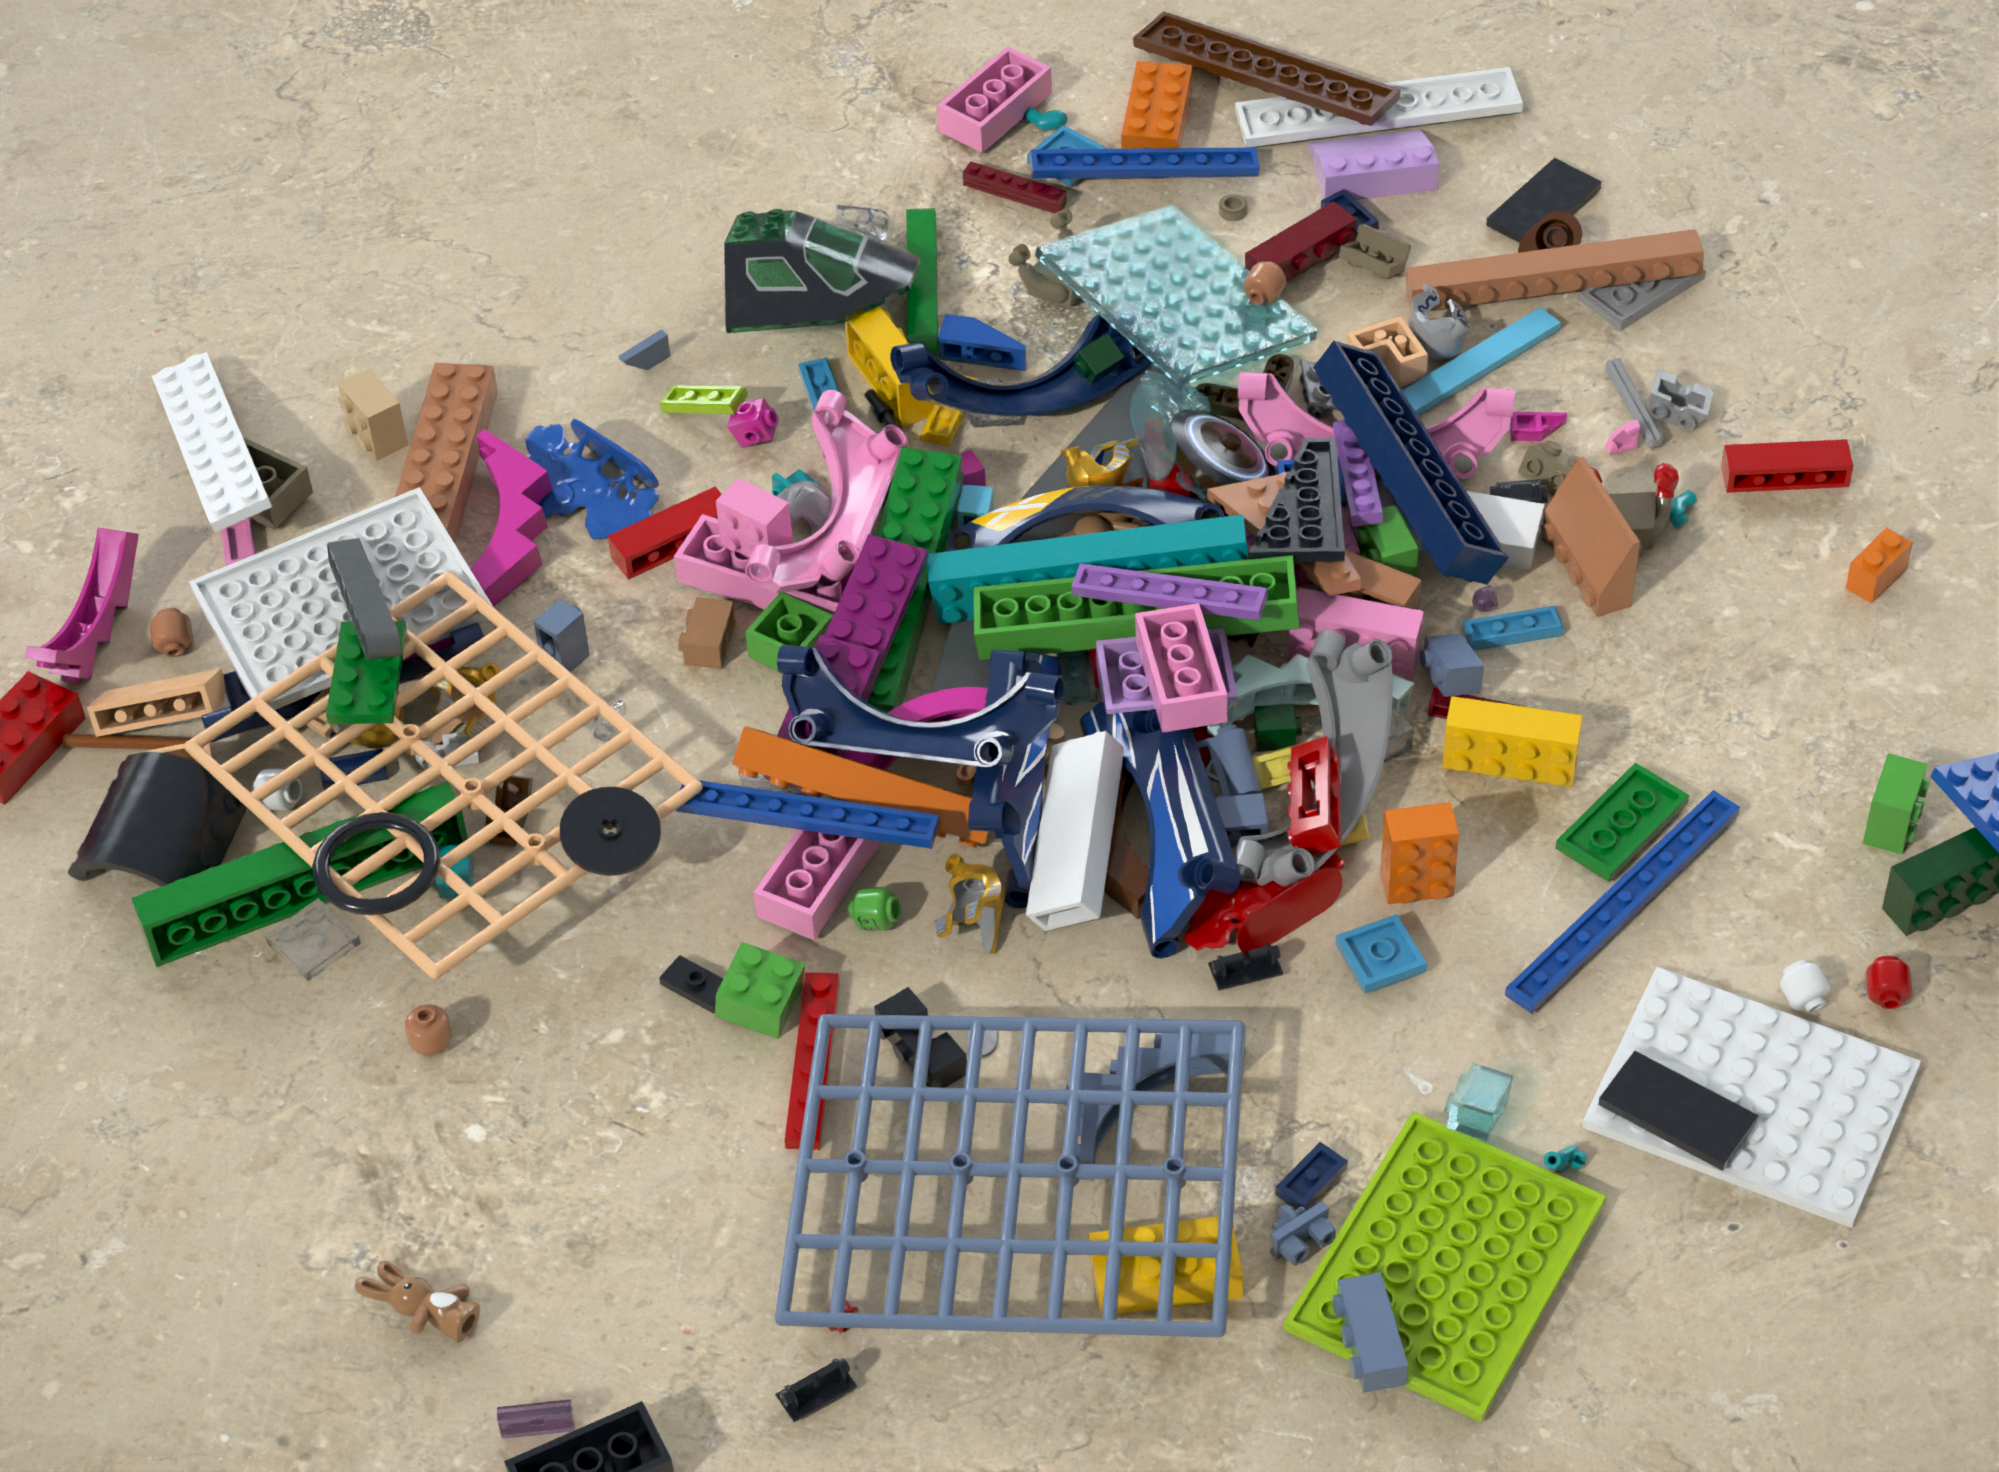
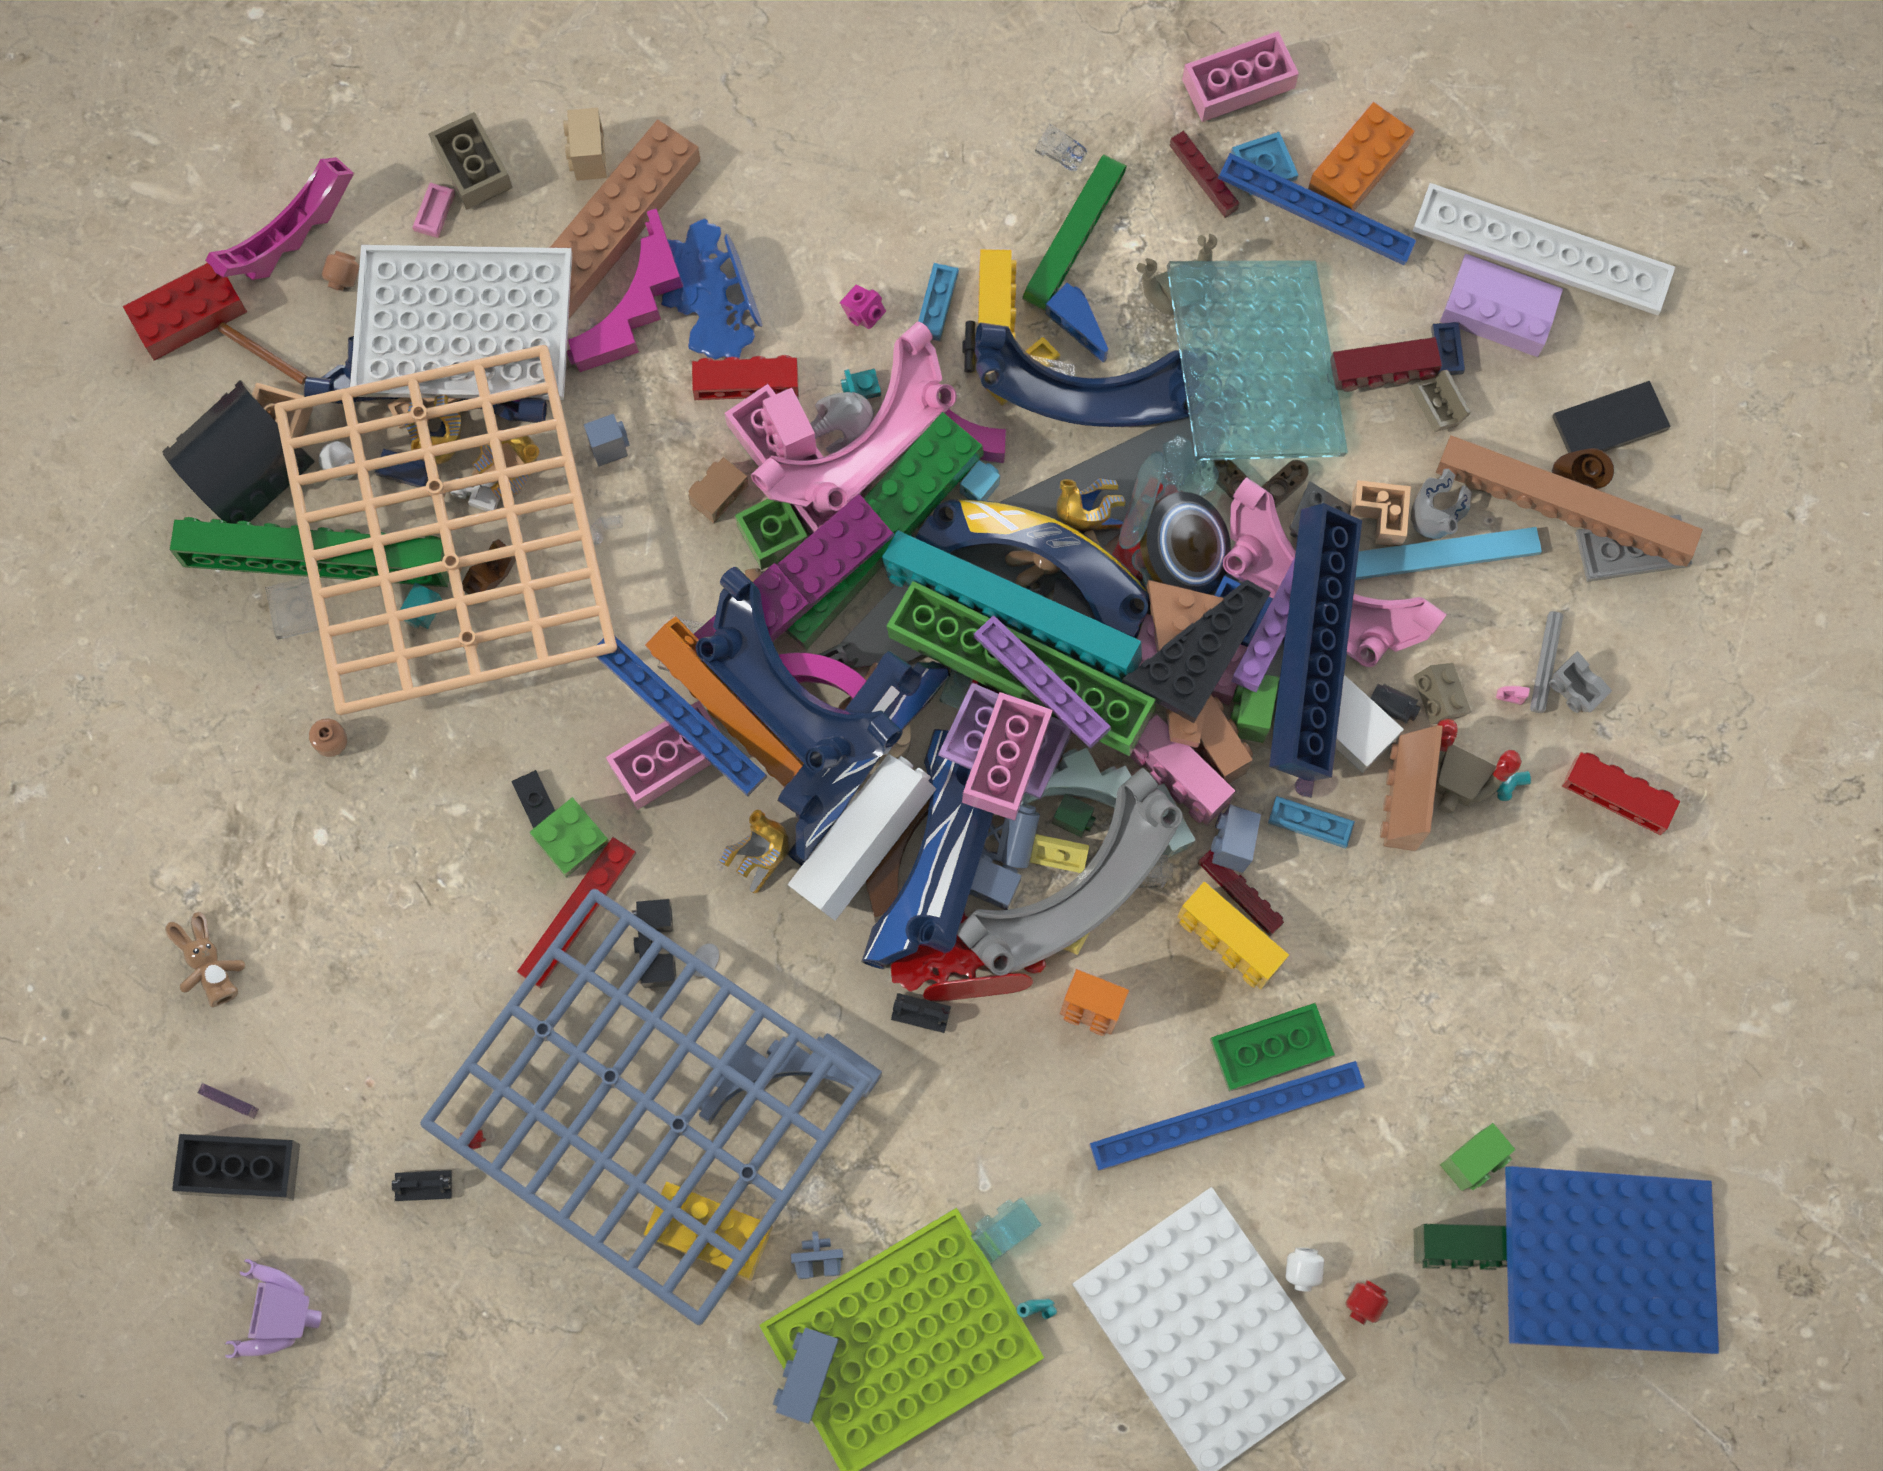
camera: 25 degrees right, 25 degrees up
light nougat brick [87,668,225,737] -> none
white plate [152,352,272,533] -> none
black wedge [312,812,441,916] -> none
green plate [326,621,407,724] -> none
dark grey beam [327,538,401,661] -> none
black piece [560,787,661,876] -> none
sand blue tile [618,330,671,370] -> none
lime tile [659,385,748,414] -> none
windscreen [724,209,920,333] -> none
bright green head [849,887,901,931] -> none
teal arm [1025,107,1068,131] -> none
dark green brick [1074,333,1124,385] -> none
reddish brown plate [1133,11,1401,126] -> none
dark tan tile [1219,194,1247,221] -> none
nougat head [1243,262,1287,306] -> none
dark blue plate [1275,1142,1348,1211] -> none
red brick [1287,736,1341,856] -> none
dark azure plate [1335,914,1427,993] -> none
dark pink tile [1510,412,1567,441] -> none
black tile [1598,1050,1759,1171] -> none
orange brick [1846,527,1913,603] -> none

